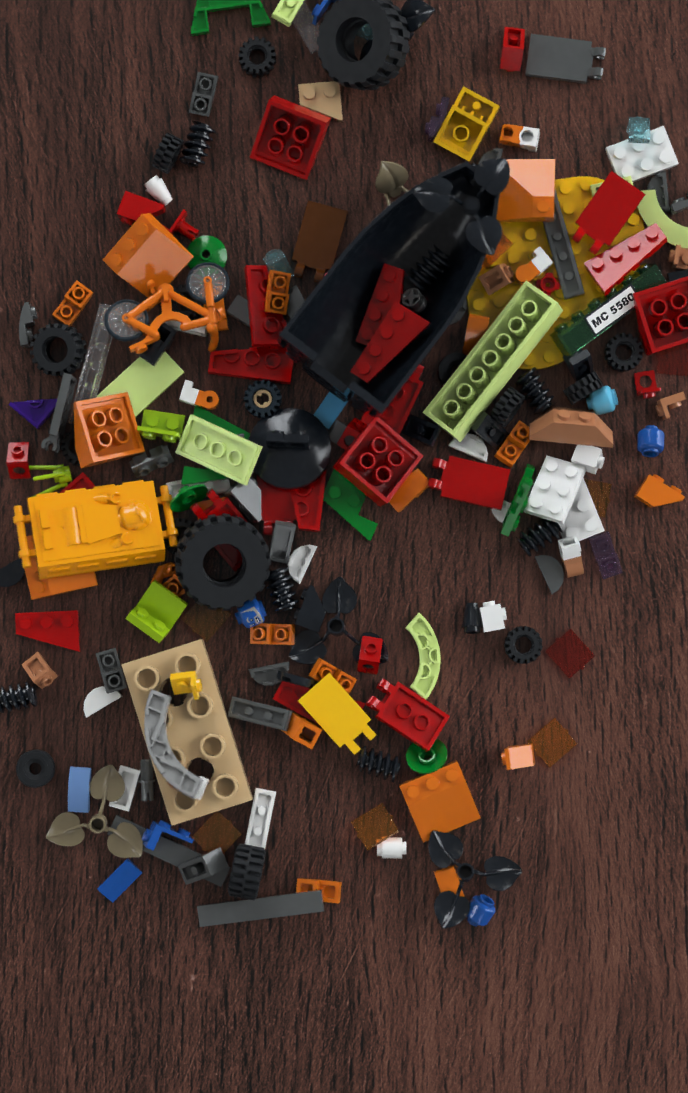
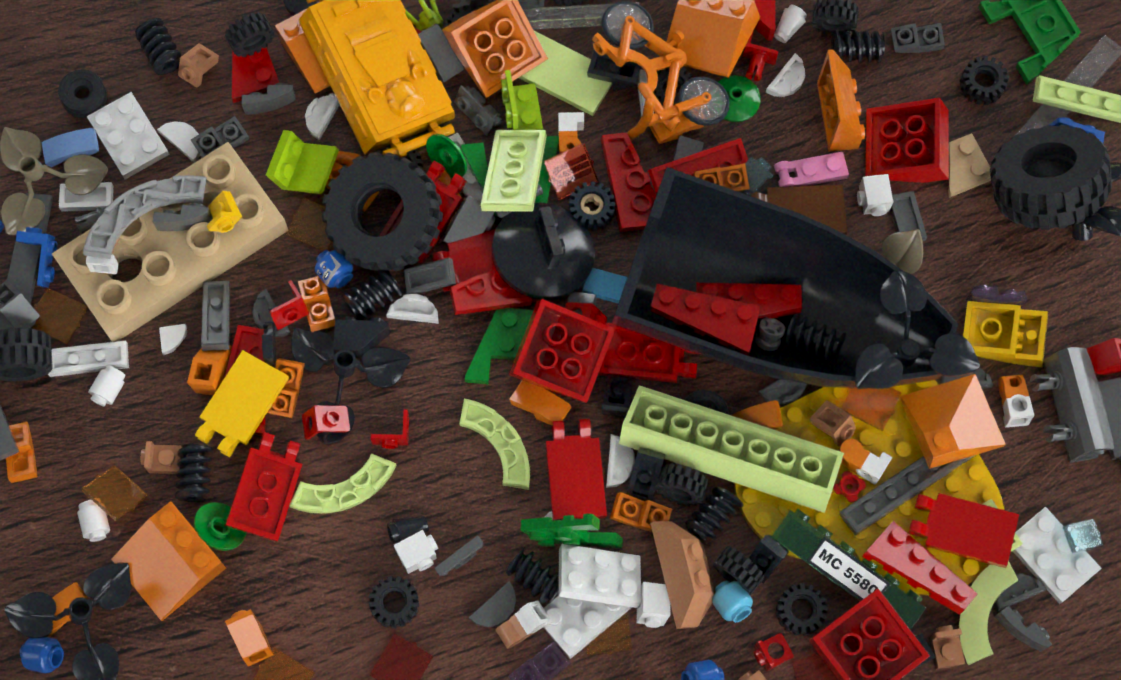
camera: 70 degrees right, 15 degrees down
none -> white plate [87,92,169,179]
none -> white brick [88,365,126,407]
none -> nougat bracket [140,441,182,474]
none -> dark grey slope [153,203,213,231]
none -> white tile [159,324,187,355]
none -> black tyre [225,12,275,57]
none -> dark grey slope [242,83,296,115]
none -> red bracket [269,280,309,330]
none -> white tile [305,93,340,140]
none -> red bracket [370,409,409,449]
none -> dark grey slope [418,23,464,82]
none -> dark grey tile [435,535,484,576]
none -> yellowish green tile [459,399,530,490]
none -> clear red piece [543,143,599,200]
none -> white tile [766,53,805,97]
none -> bright pink plate [774,152,849,187]
none -> orange slope [817,49,865,152]
none -> white brick [857,174,893,216]
none -> dark grey tile [890,191,927,241]
none -> dark grey piece [1030,347,1114,463]

